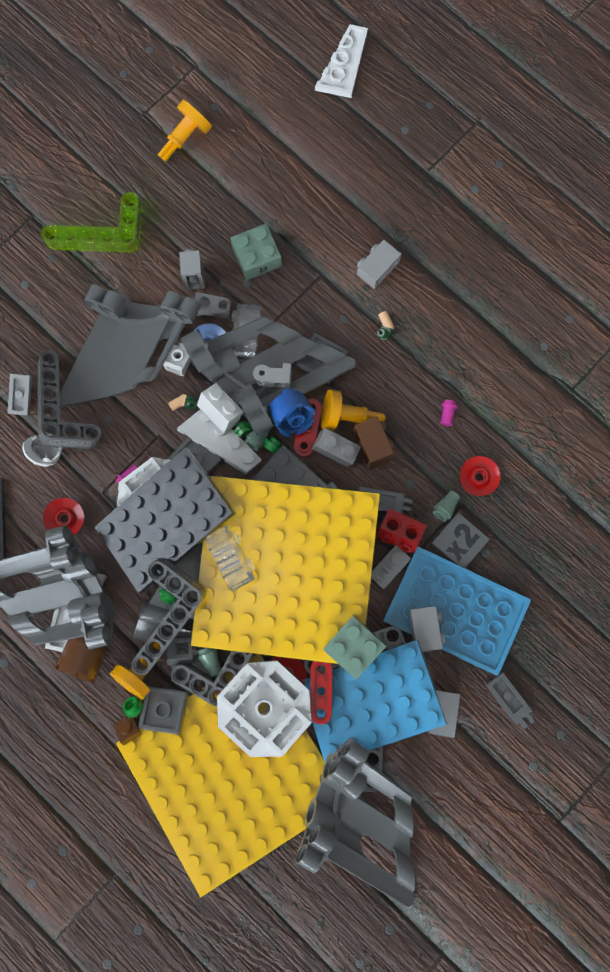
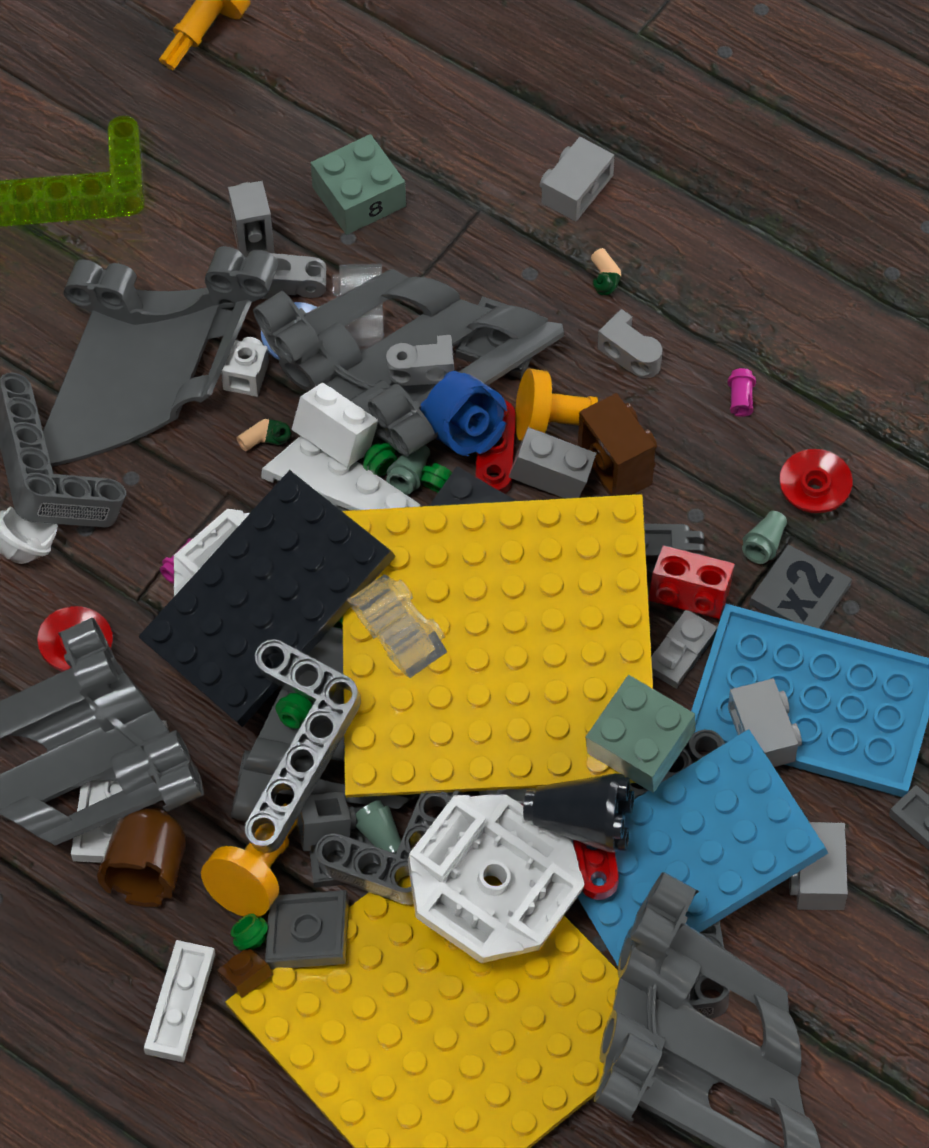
camera: 10 degrees left, 20 degrees down
none -> white plate [144,940,215,1063]
none -> black cone [523,773,634,853]
none -> light grey leg [598,309,662,378]

